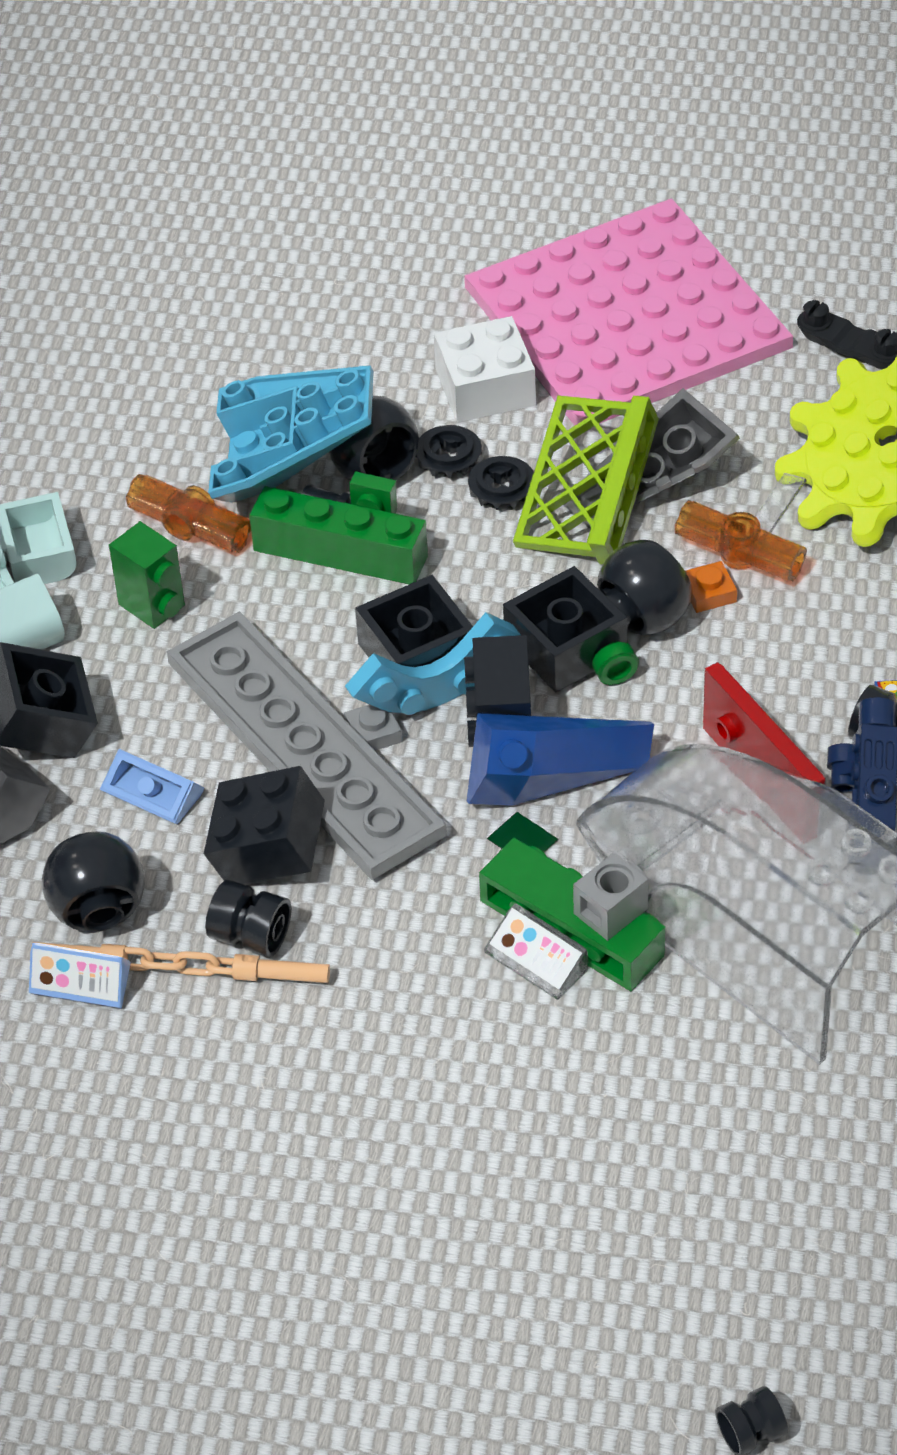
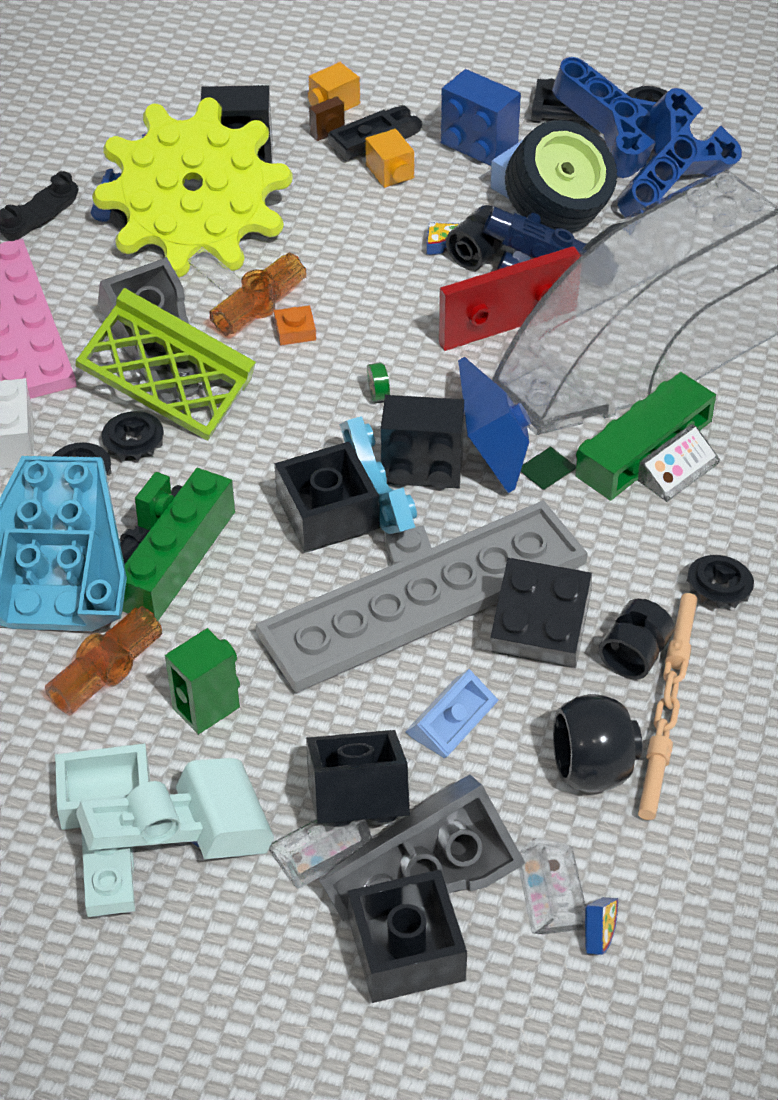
camera: 85 degrees left, 0 degrees up
slope [29,943,131,1009] -> none
black brick [503,566,627,693] -> none
light grey brick [573,852,648,941] -> none
black wheel [597,540,692,635] -> none
none -> black gear [686,555,754,609]

